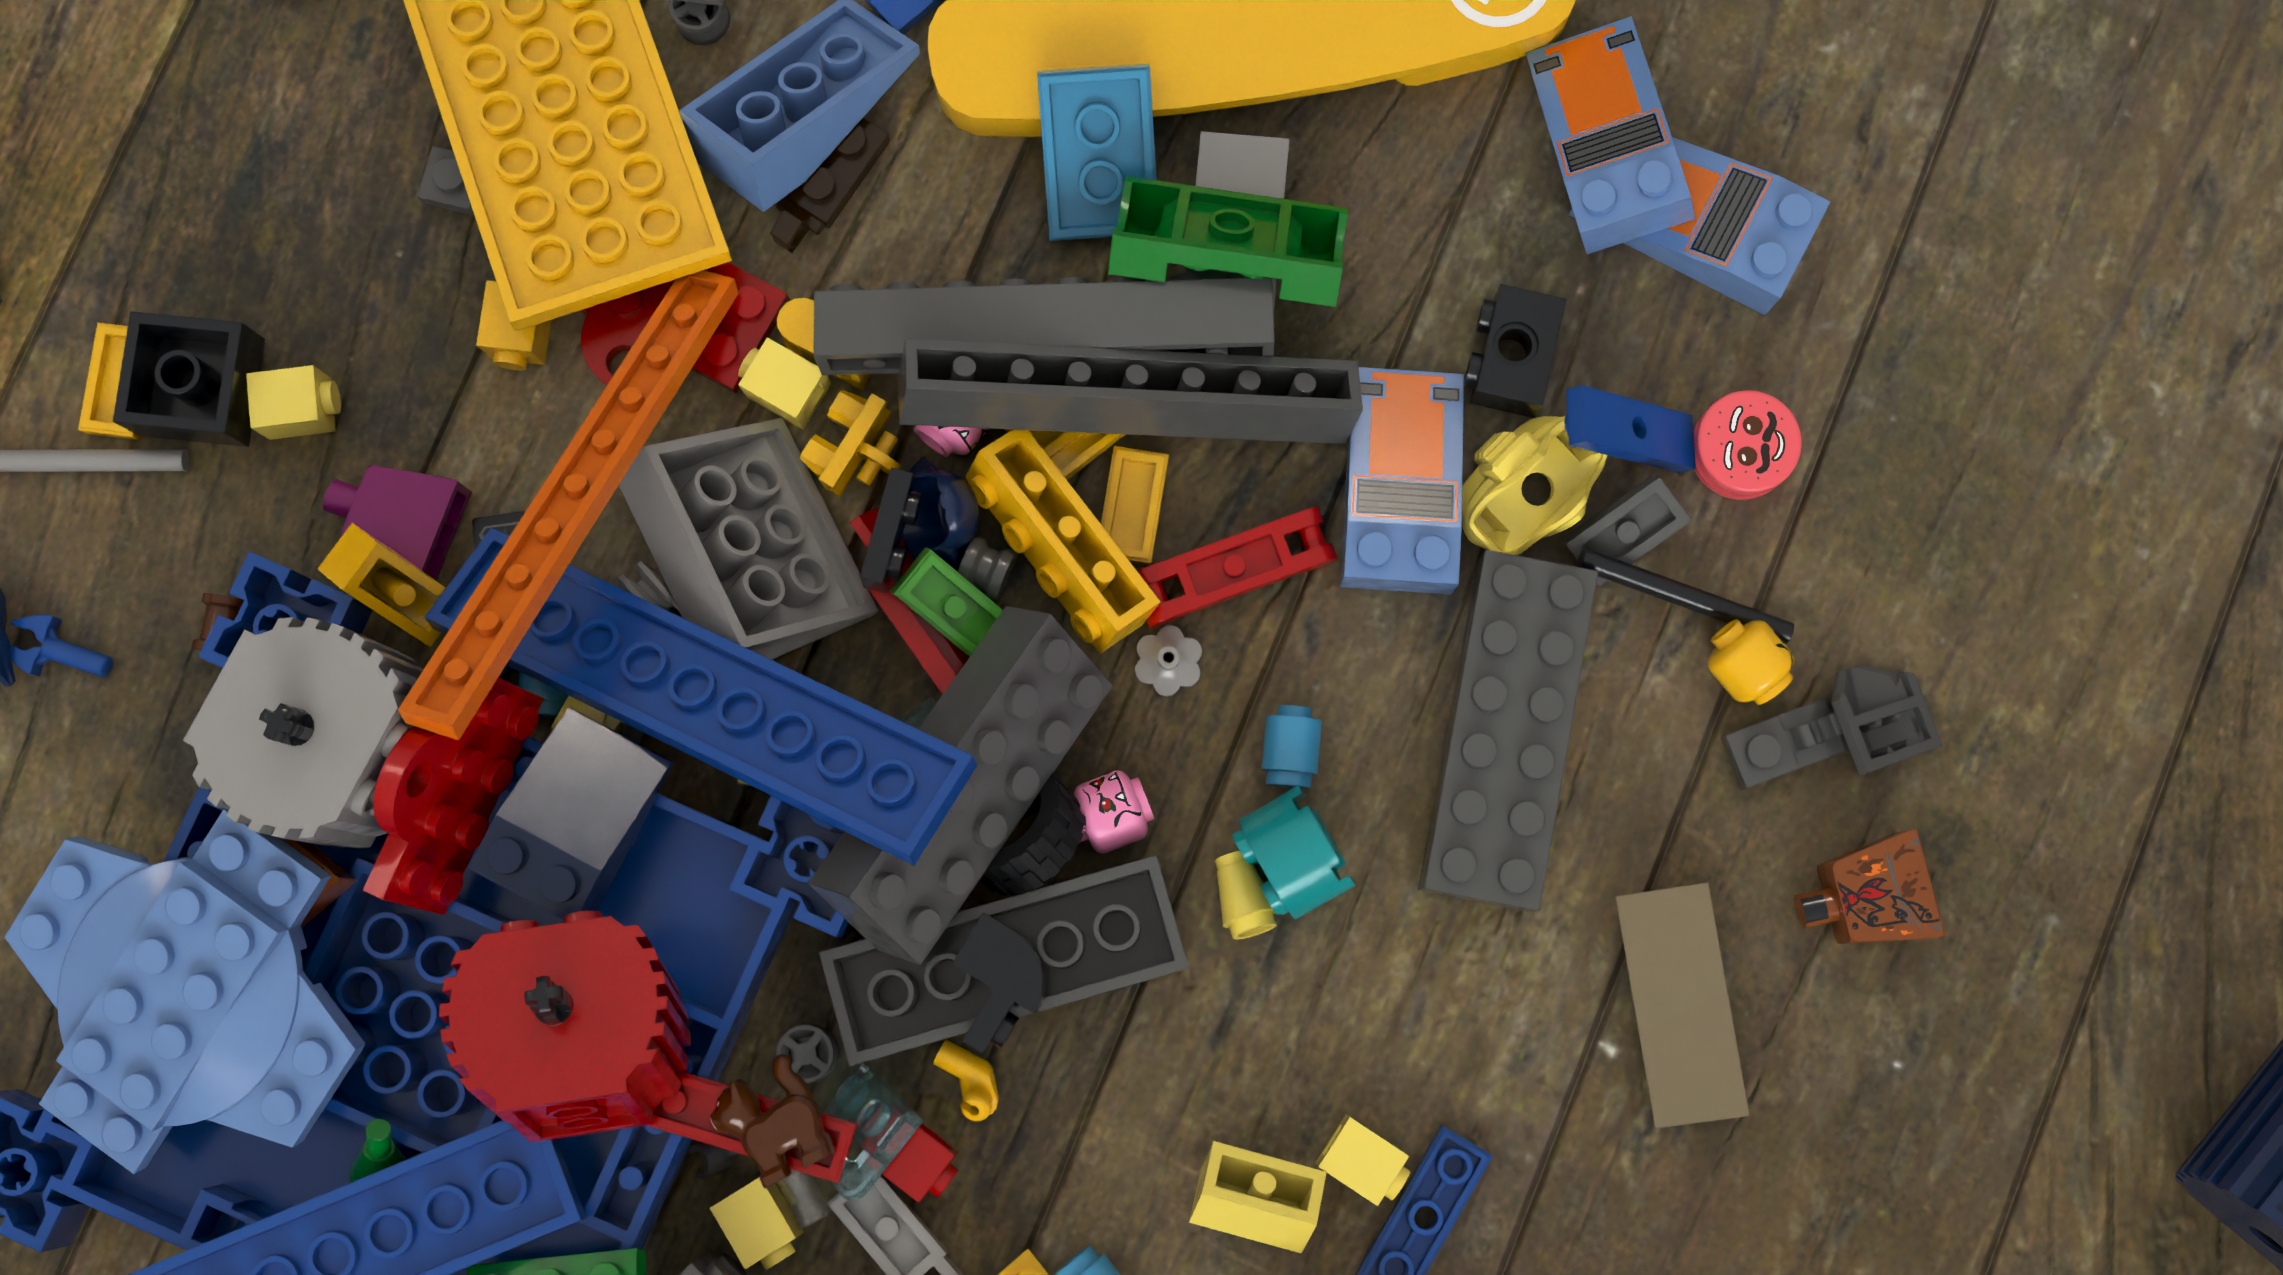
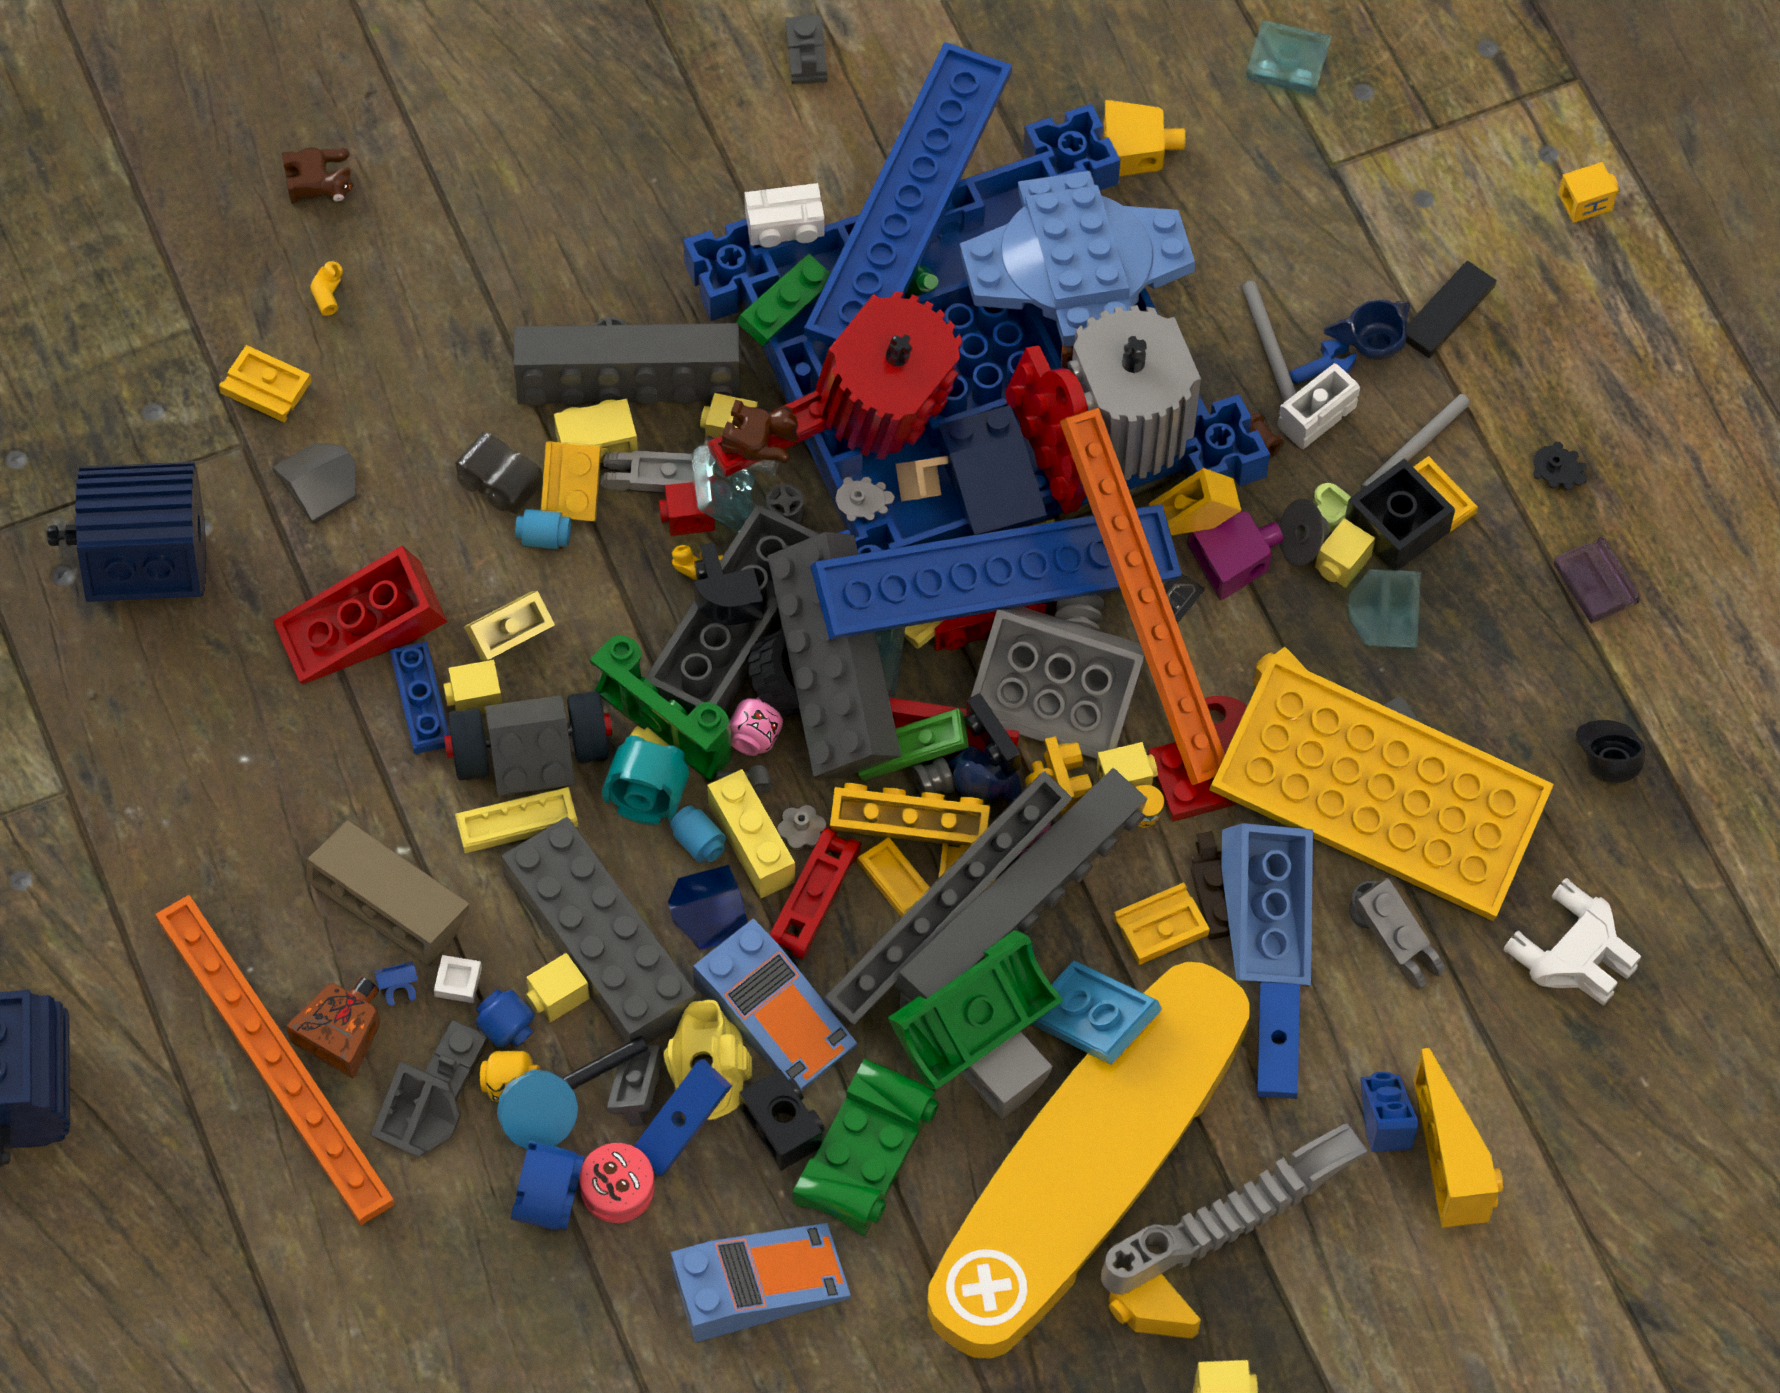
camera: 130 degrees right, 20 degrees down
slope [1526,16,1695,254] -> none
none -> orange plate [155,895,395,1226]
none -> blue tile [374,961,418,1006]
none -> white plate [434,955,482,1003]
none -> brick [444,691,612,796]
none -> light yellow plate [455,787,578,853]
none -> blue head [476,988,534,1048]
none -> dark azure tile [497,1070,578,1150]
none -> blue brick [510,1141,584,1231]
none -> light yellow brick [525,953,590,1023]
none -> green piece [590,635,732,782]
none -> clear blue slope [668,865,748,949]
none -> light yellow brick [707,769,795,899]
none -> dark grey hand [717,765,772,794]
none -> green piece [792,1058,940,1237]
none -> light grey piece [835,477,895,522]
none -> tan panel [896,456,949,501]
none -> yellow plate [1113,882,1210,965]
none -> light grey bar [1242,281,1296,402]
none -> white brick [1277,363,1360,449]
none -> dark grey piece [1279,498,1330,566]
none -> yellowish green tile [1313,483,1351,532]
none -> clear light blue slope [1348,569,1421,648]
none -> plate [1554,537,1641,624]

